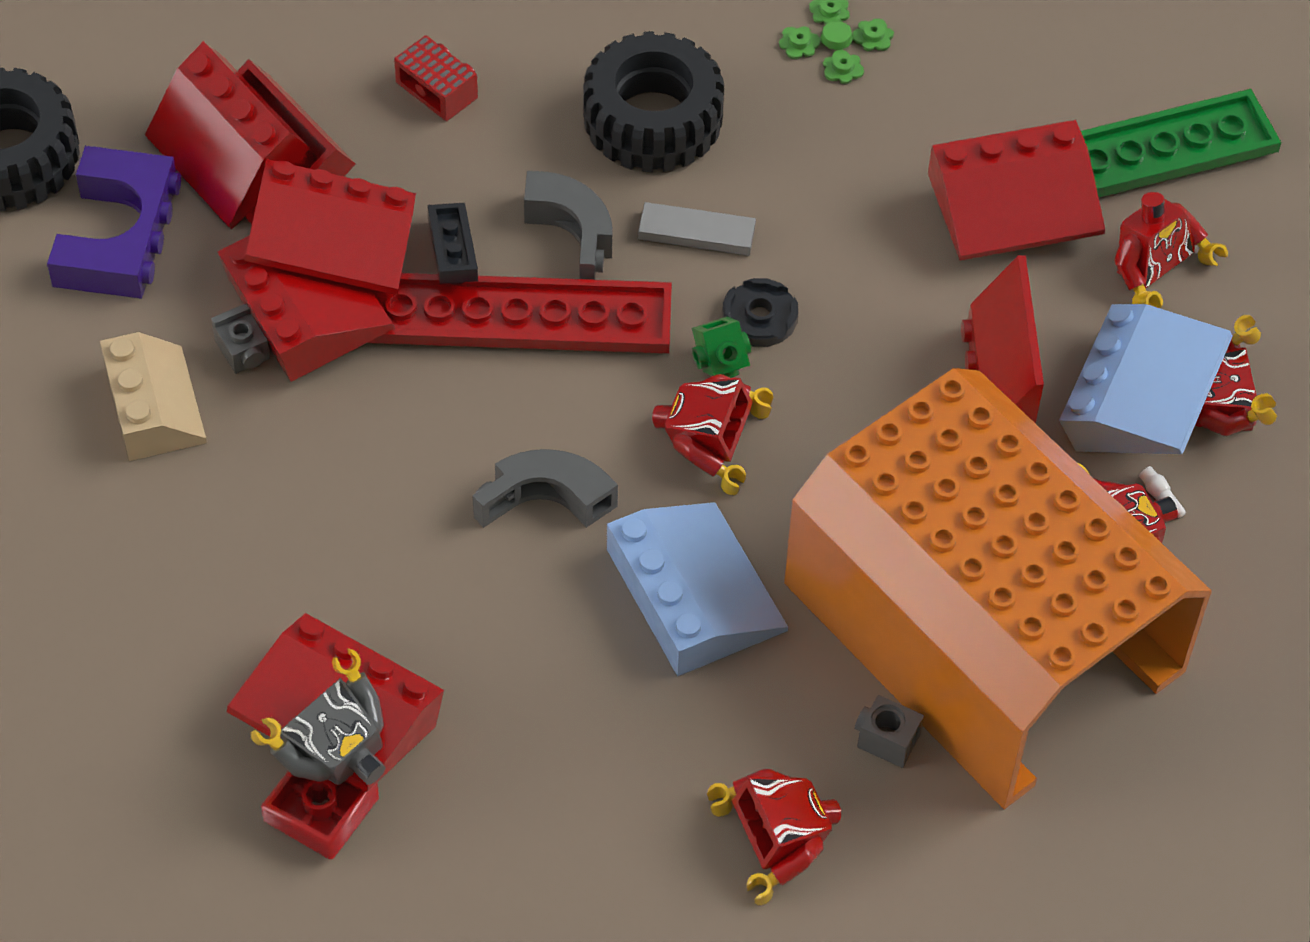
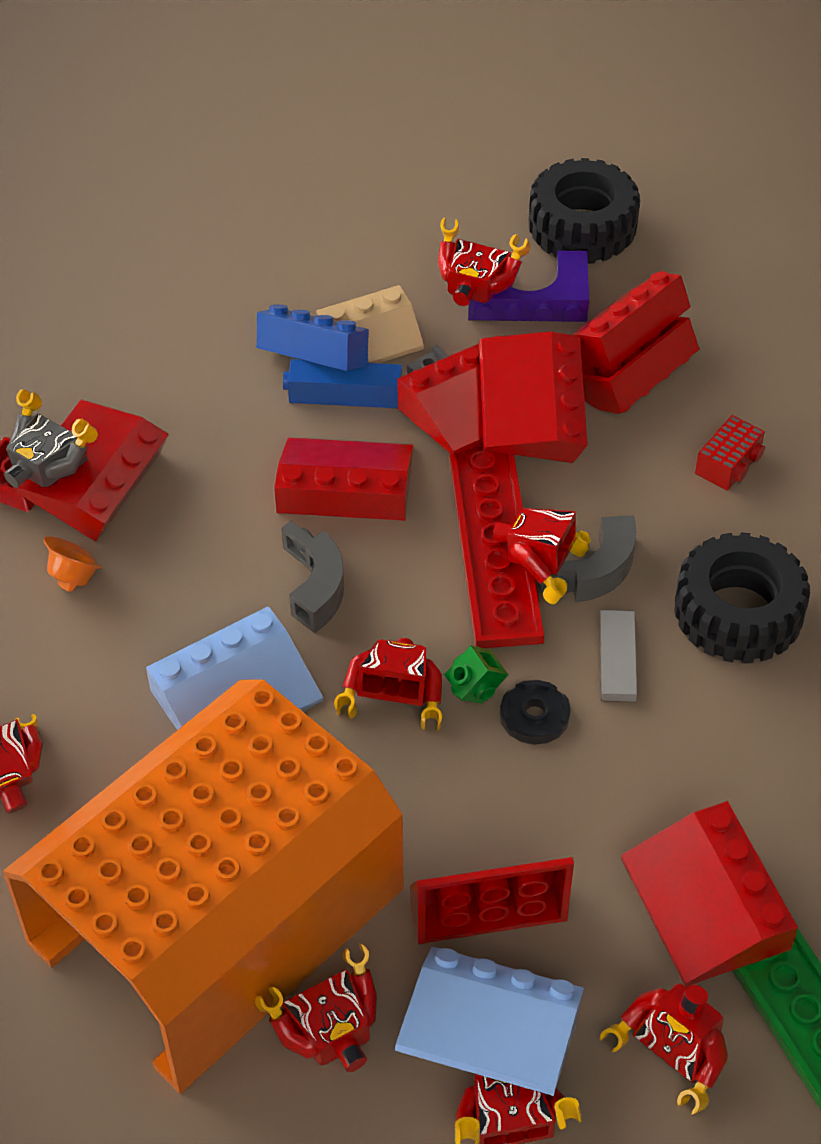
camera: 85 degrees right, 5 degrees down
black plate [427,202,478,284] -> none
white piece [1139,466,1186,518] -> none
none -> orange piece [43,536,102,592]
none -> blue brick [256,304,369,371]
none -> red slope [274,437,413,521]
none -> blue brick [283,359,402,408]
none -> red torso [437,217,531,306]
none -> red torso [493,508,591,605]

